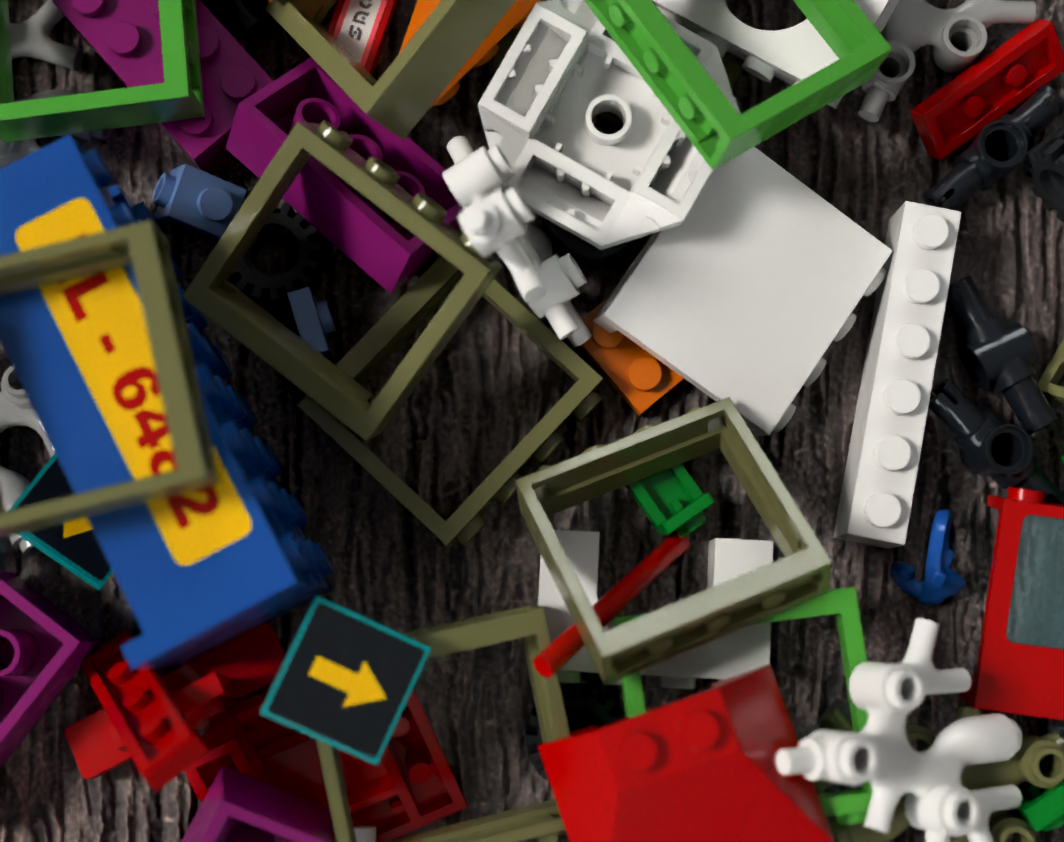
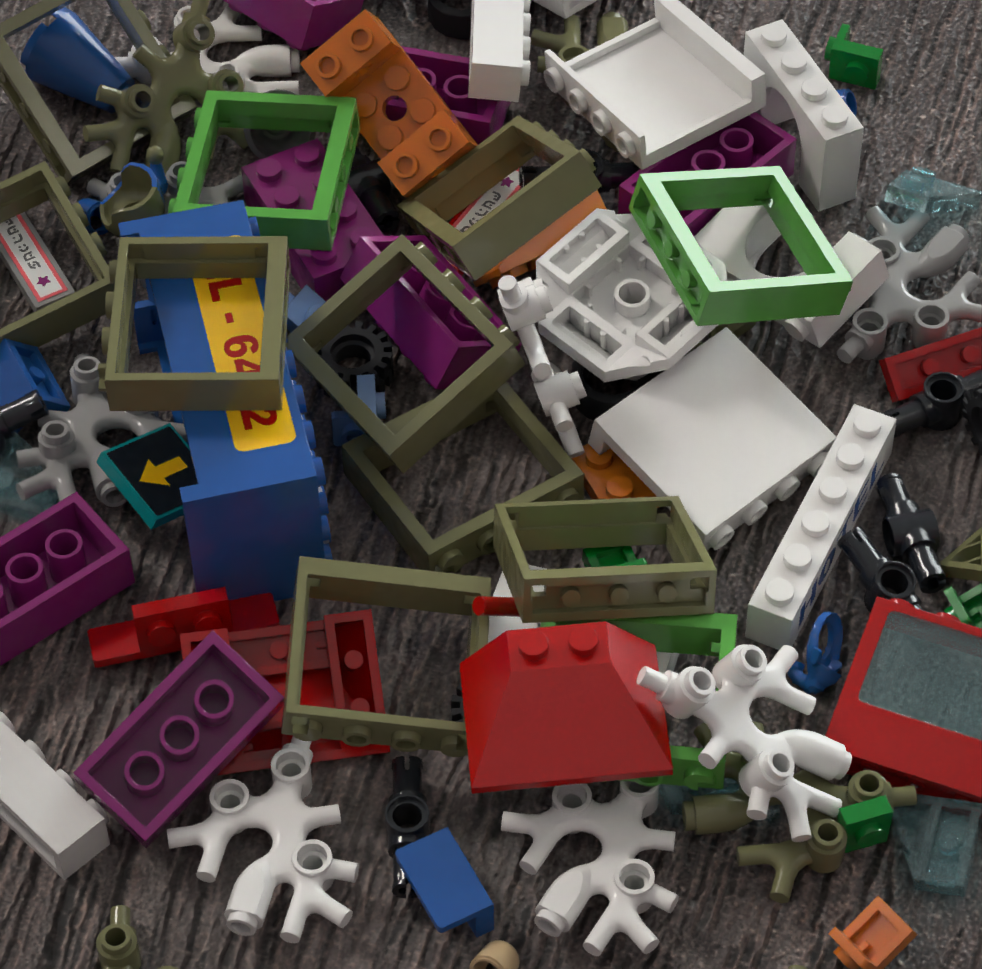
camera: 15 degrees right, 30 degrees down
red tile [80,629,209,793] -> none
black tile [260,594,431,765] -> none

